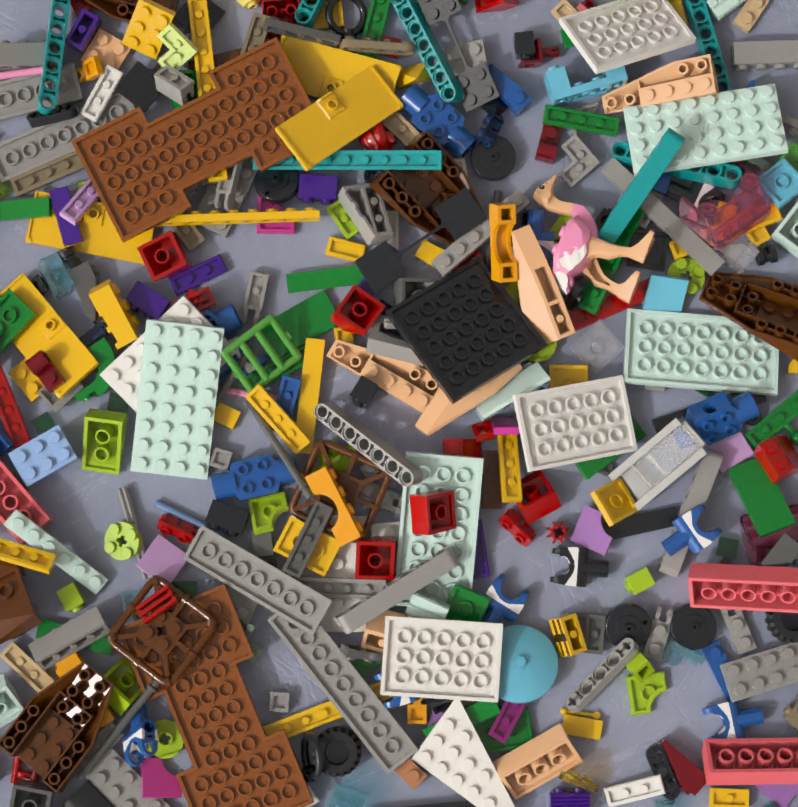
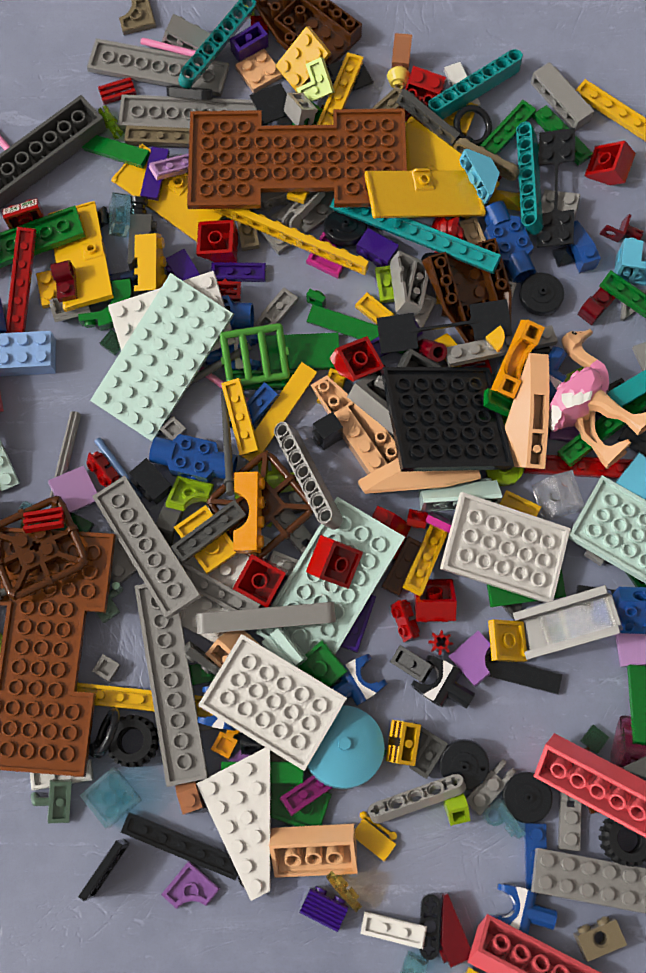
camera: 30 degrees right, 10 degrees down
clear green tile [31,411,56,435] -> none
light orange plate [76,56,104,82] -> none
white tile [80,64,125,123] -> none
lime slope [82,408,128,475] -> none
lime plate [104,521,142,560] -> none
yellow tile [214,402,241,430] -> none
dark blue hinge [476,108,504,147] -> none
black brick [513,31,536,61] -> none
light grey plate [558,134,600,187] -> none
black plate [565,277,591,312] -> none
lime brick [623,567,655,595] -> none
lime tile [625,671,667,716] -> none
light grey beam [658,448,724,578] -> none
blue connector [661,503,723,557] -> none
none -> green plate [306,289,326,308]
none -> plate [390,645,434,683]
none -> dark red brick [416,339,447,362]
none -> medium azure slope [459,149,500,204]
none -> green tile [484,388,513,417]
none -> yellow tile [485,326,505,352]

